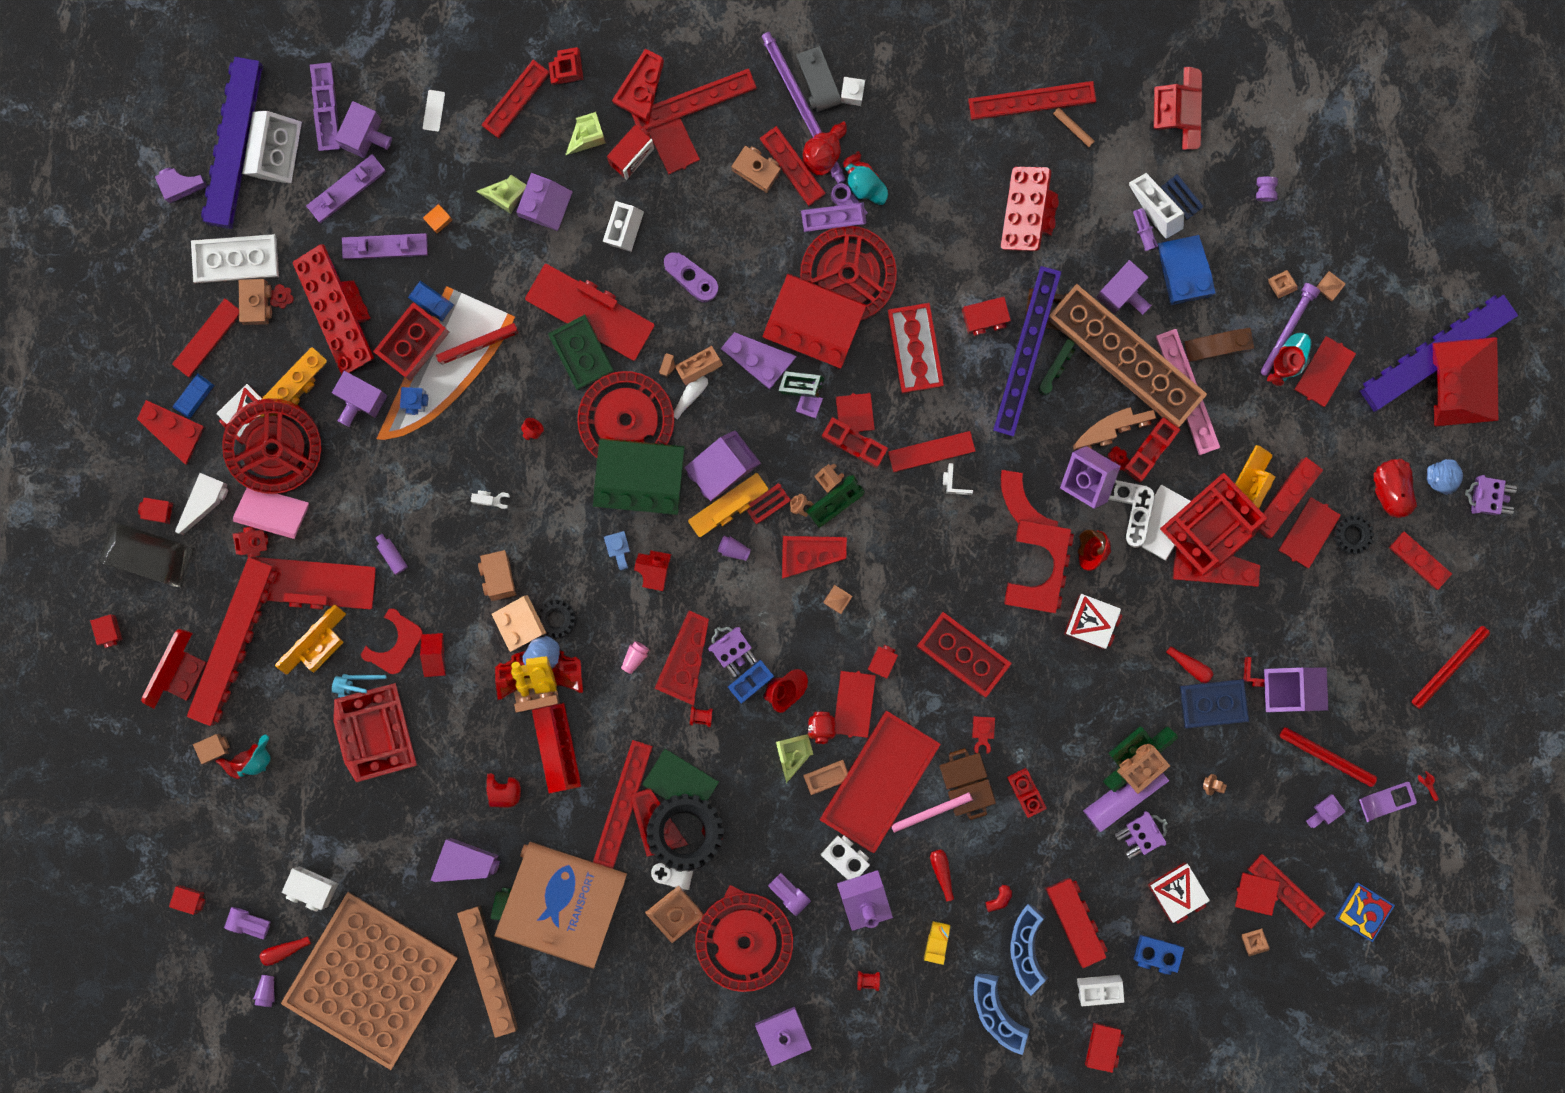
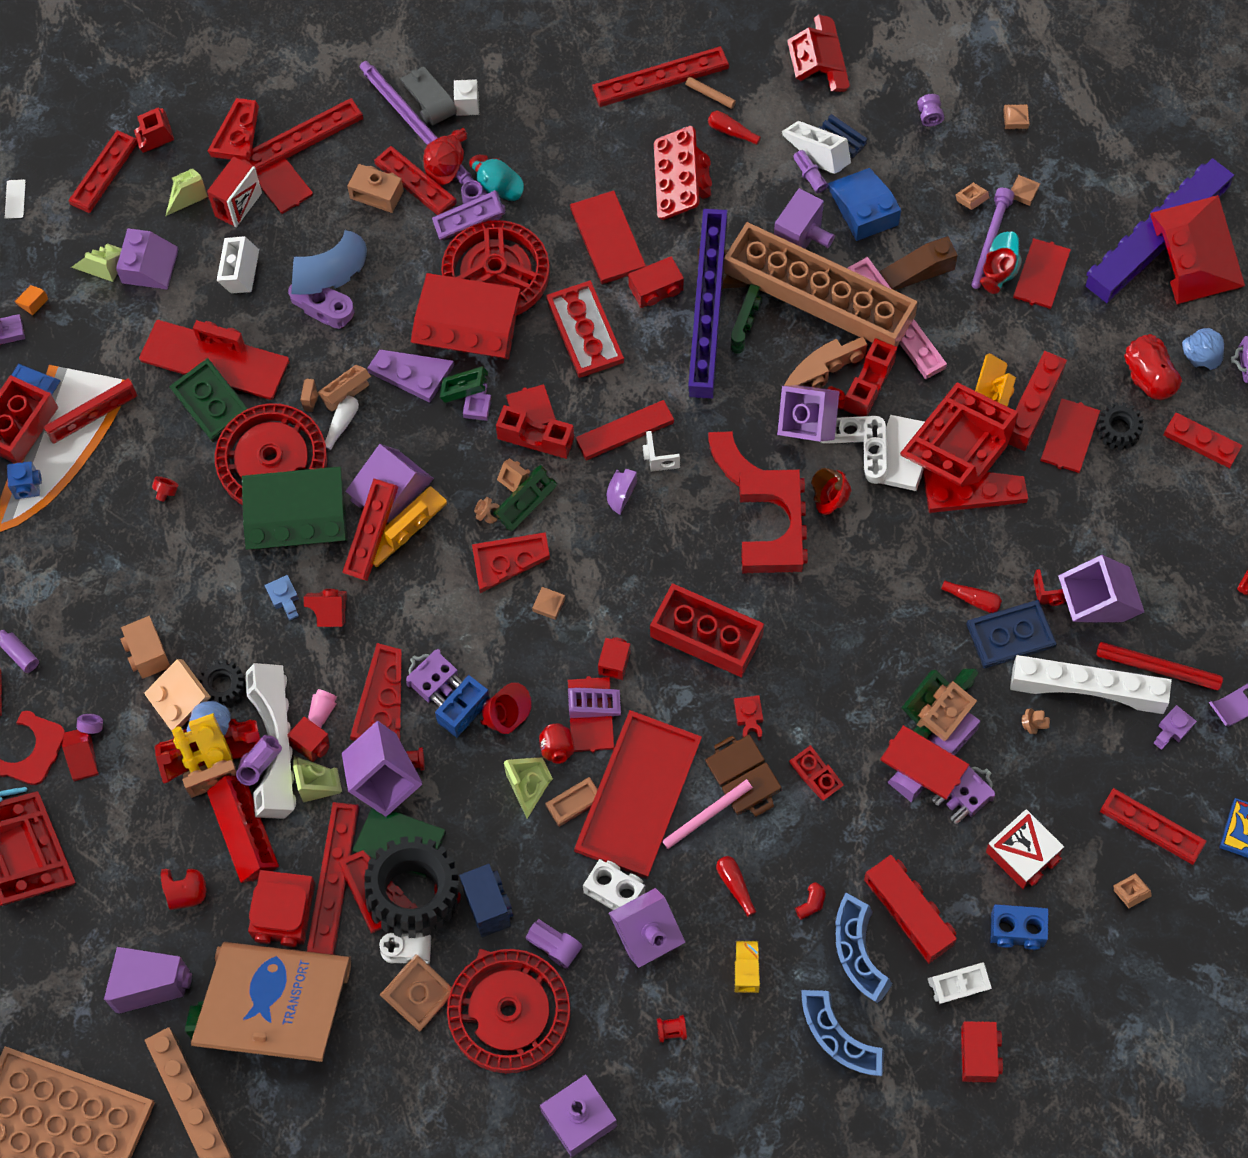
camera: 10 degrees left, 20 degrees down
white plate [471,491,510,509] -> none
medium lavender cone [718,536,751,561] -> none
red tile [746,483,791,525] -> none
piece [1064,594,1122,649] -> none
red piece [1235,872,1280,916] -> none
none -> medium lavender tile [76,714,103,734]
none -> medium lavender piece [236,735,282,785]
none -> white arch [245,663,296,819]
none -> red brick [248,870,315,947]
none -> red brick [287,716,330,762]
none -> medium blue brick [291,230,367,295]
none -> yellowish green slope [293,755,342,802]
none -> red tile [342,478,399,581]
none -> medium lavender slope [342,721,422,817]
none -> dark blue brick [459,864,513,938]
none -> medium lavender slope [568,688,621,718]
none -> red tile [570,190,646,284]
none -> medium lavender brick [606,469,637,515]
none -> red piece [708,111,761,145]
none -> red piece [880,725,969,800]
none -> nougat tile [1004,105,1029,129]
none -> white arch [1010,655,1171,714]

